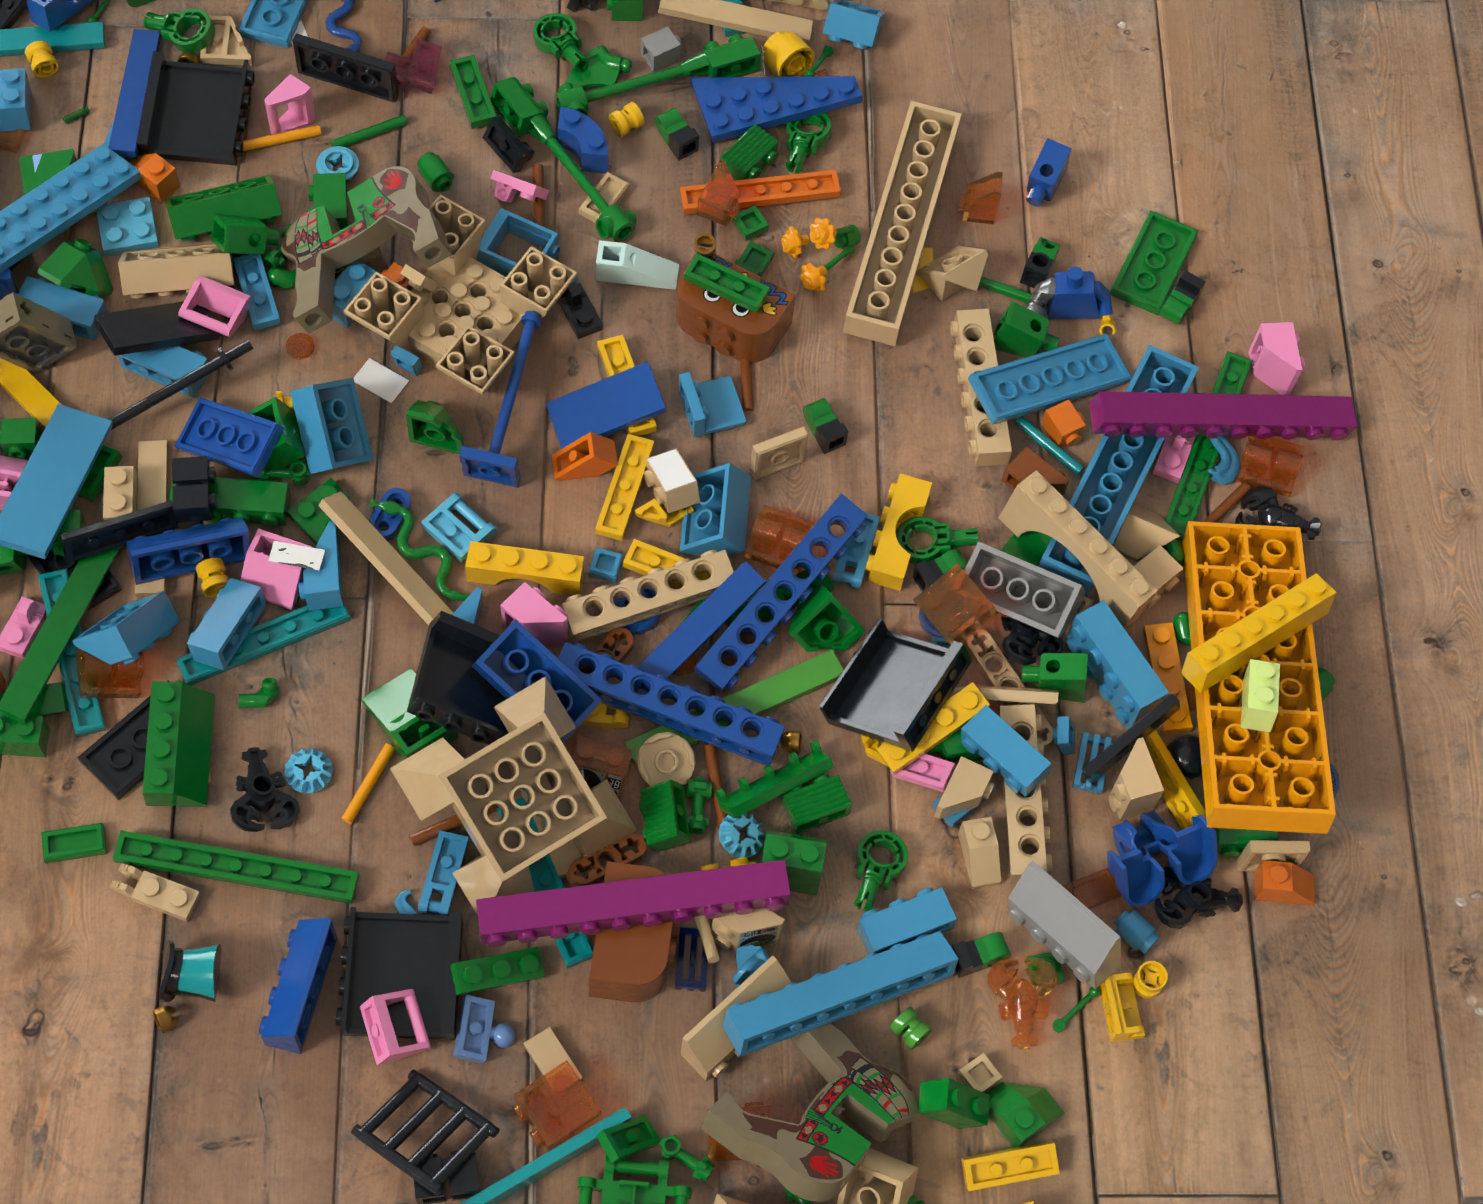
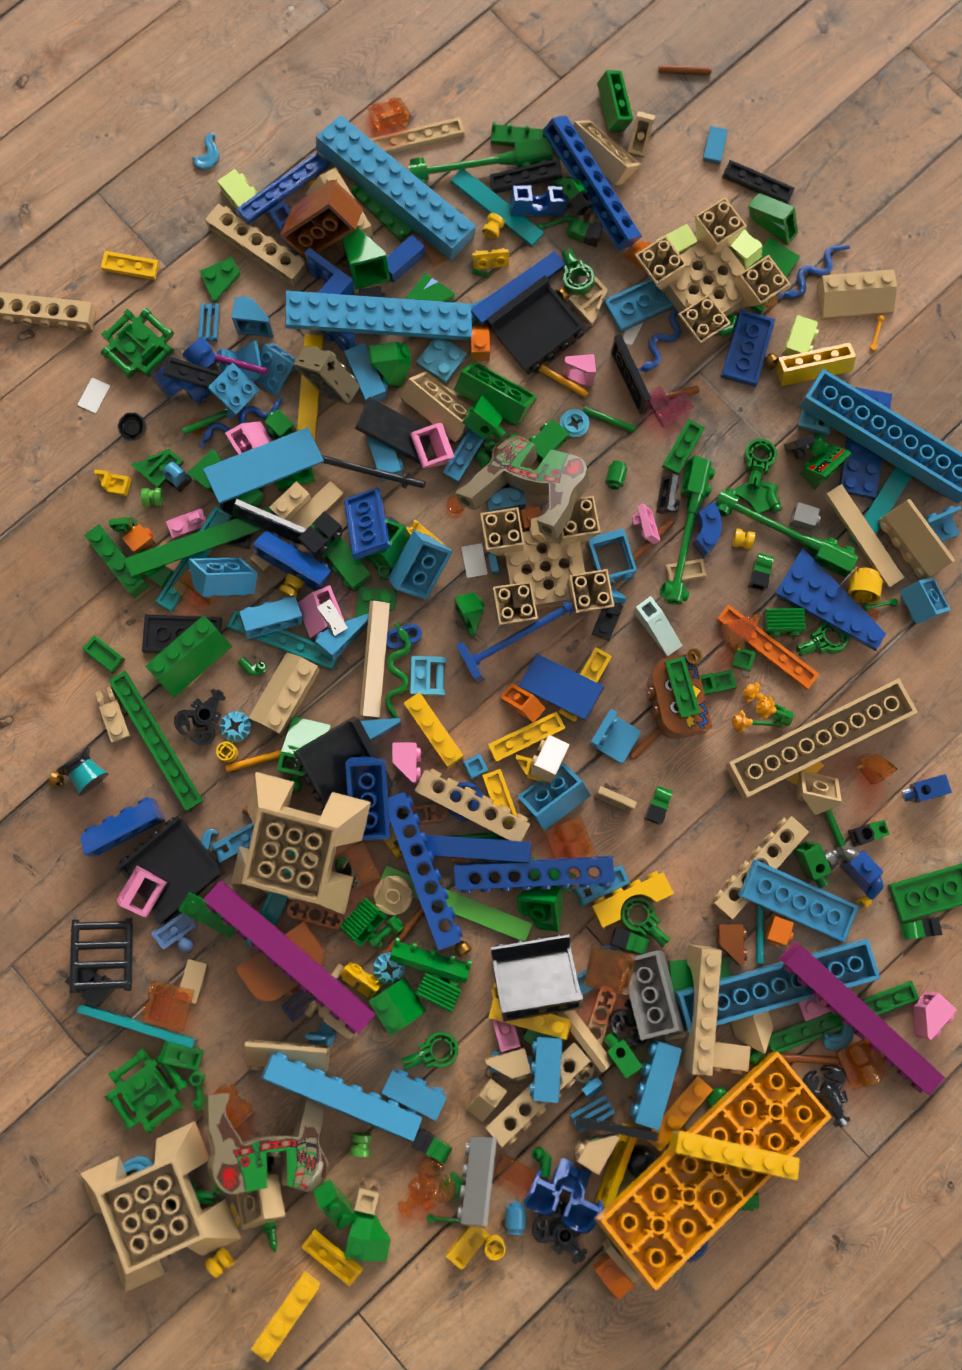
camera: 50 degrees right, 15 degrees up
yellowish green brick [1240,659,1280,732] -> none
none -> yellow wheel [216,741,238,763]
none -> tan slope [249,652,320,736]
none -> yellow hinge [472,248,509,269]
none -> green arm [531,1147,552,1177]

